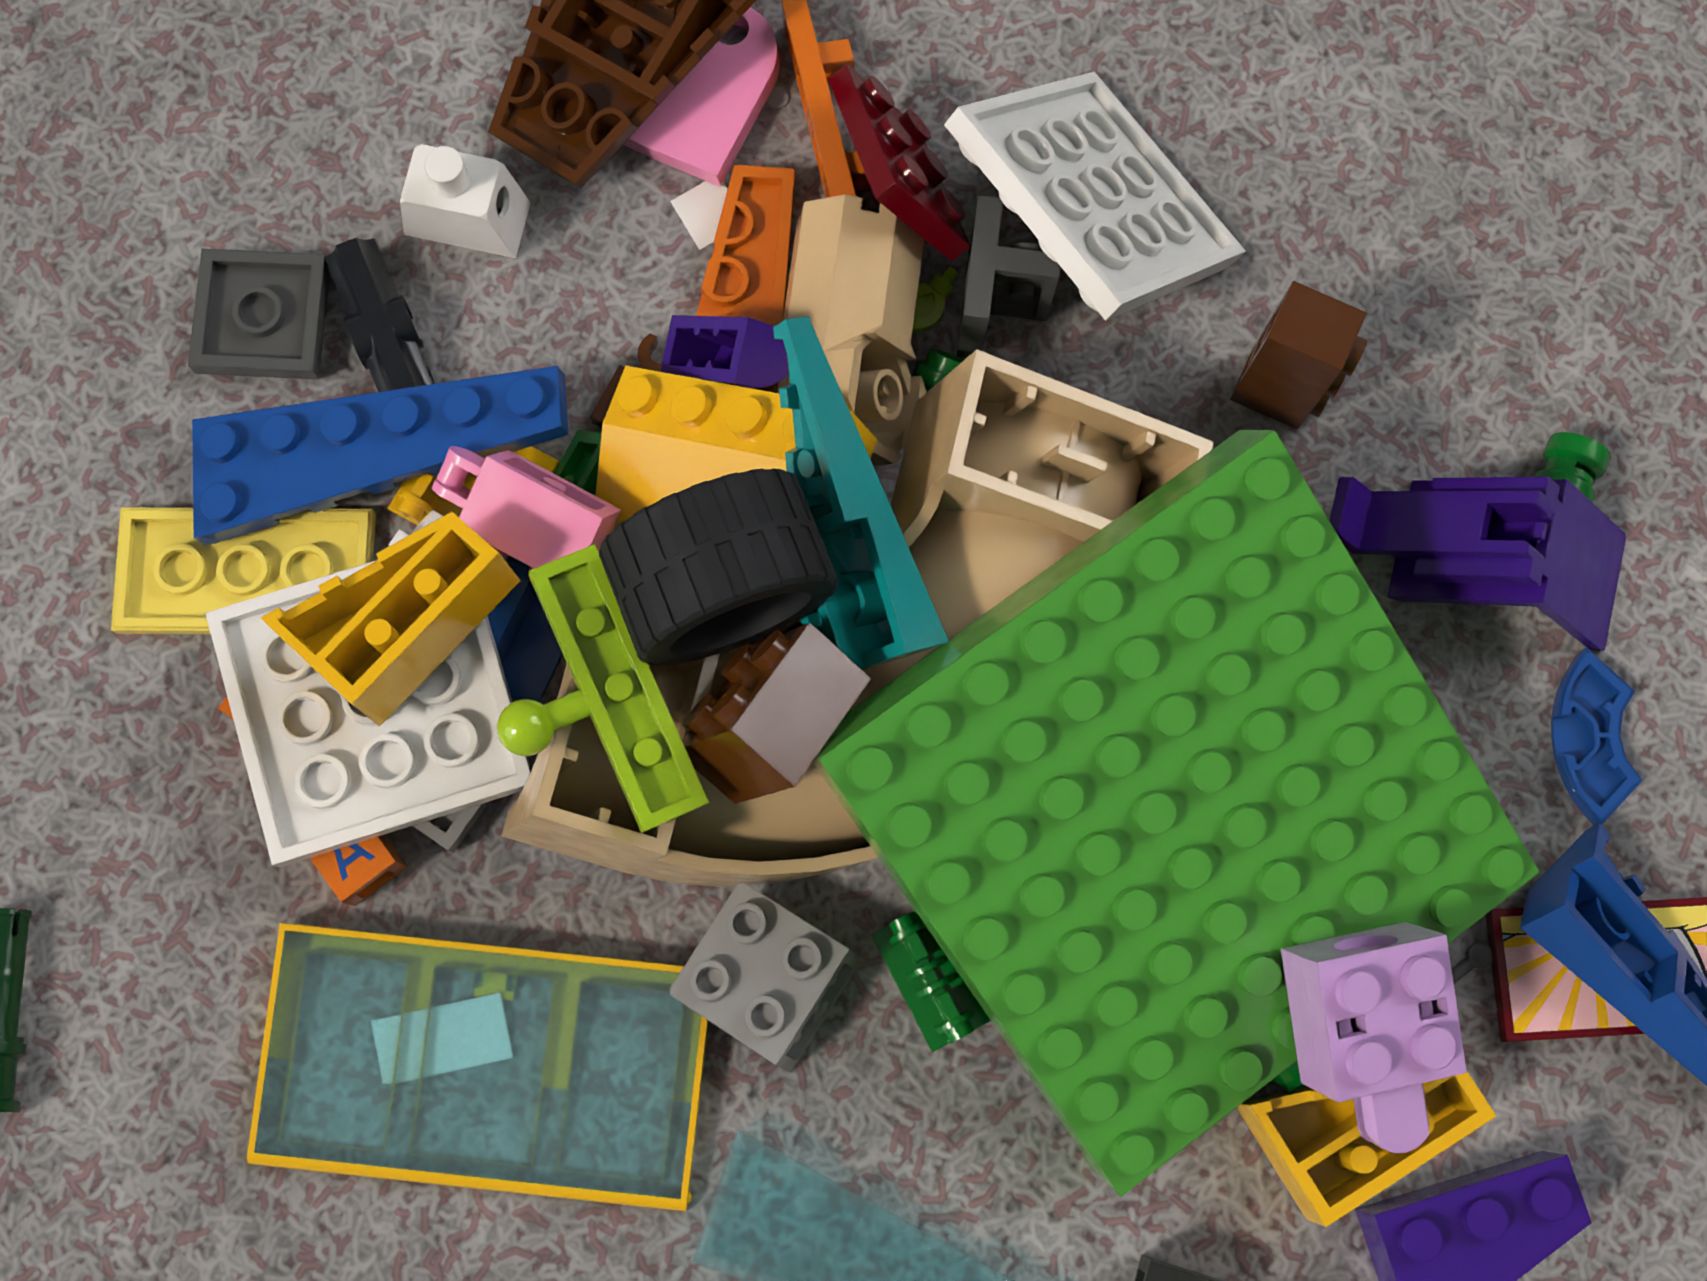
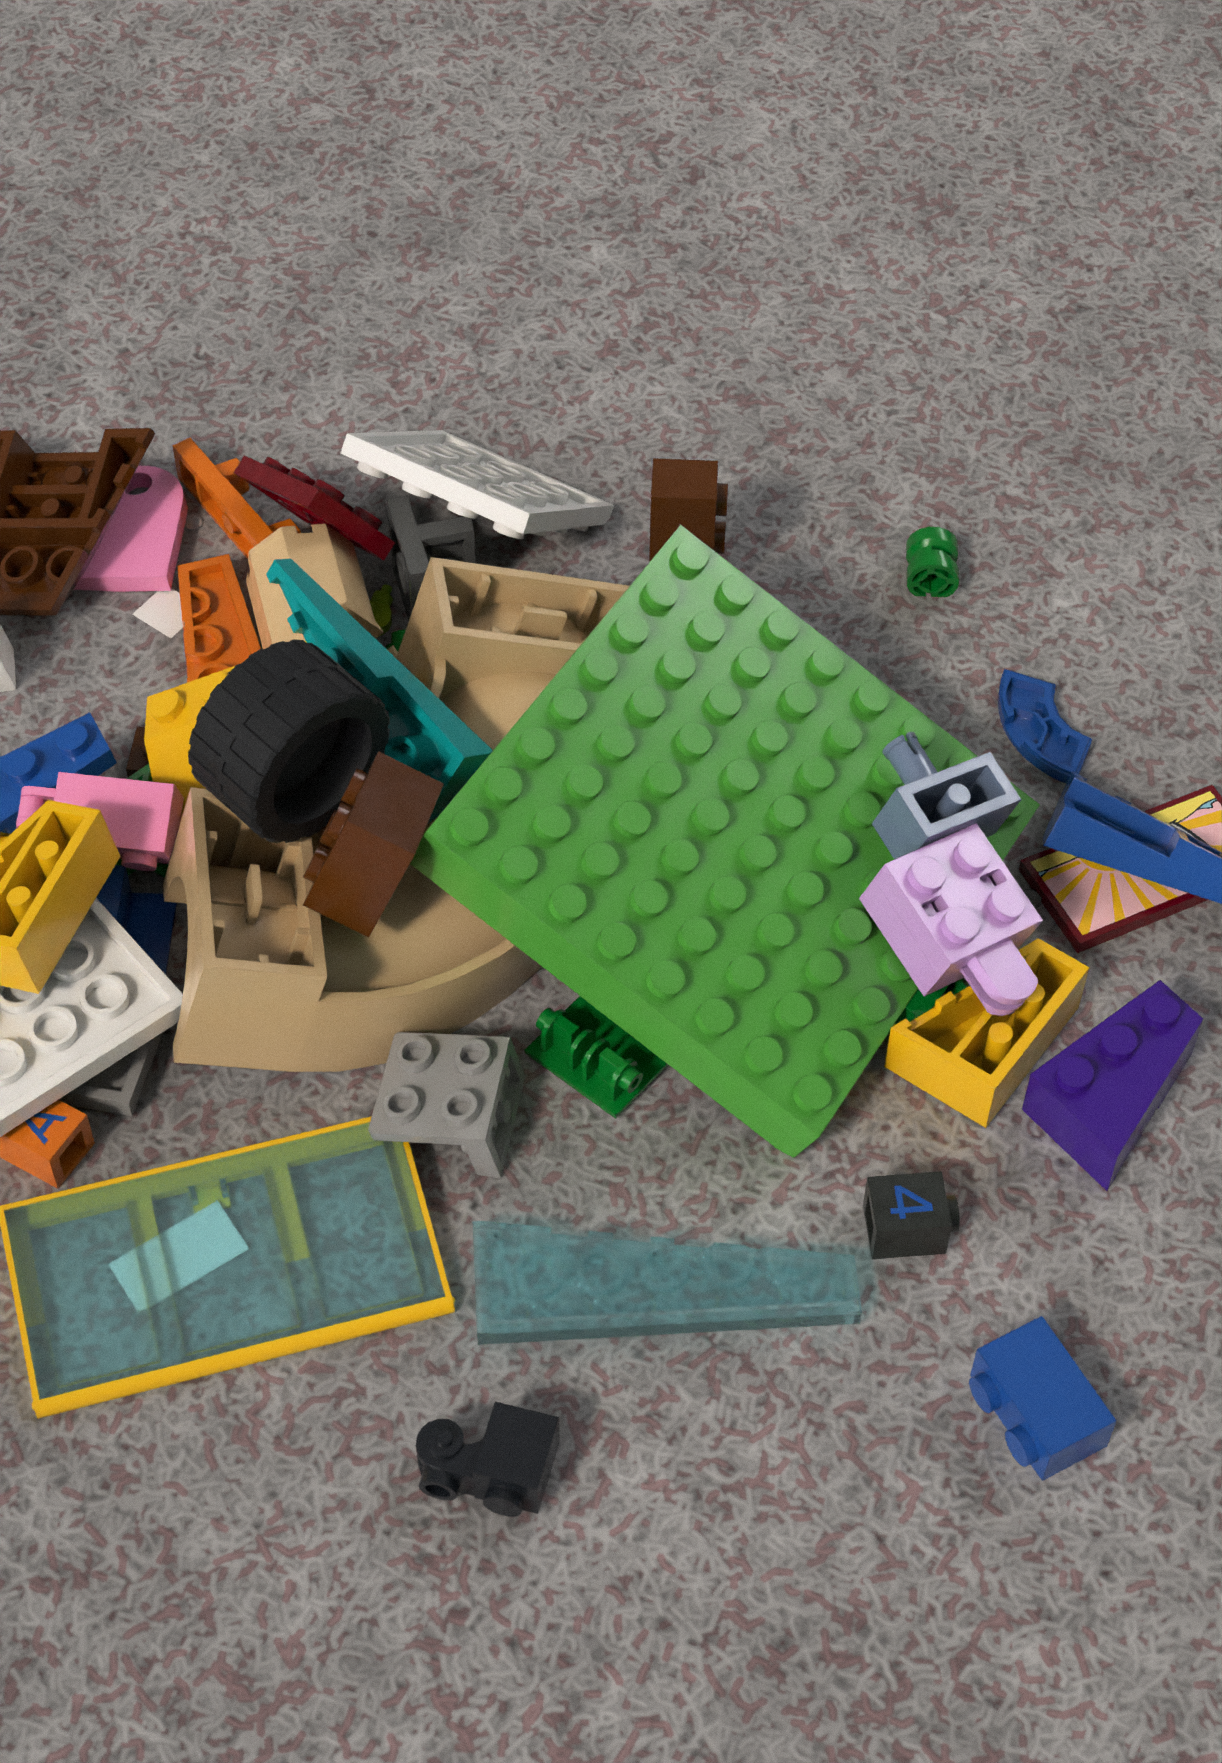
camera: 20 degrees left, 25 degrees down
lime plate [497,544,709,833] -> none
dark purple brick [660,315,789,388] -> none
dark purple piece [1329,477,1626,651] -> none
none -> sand blue brick [872,732,1021,860]

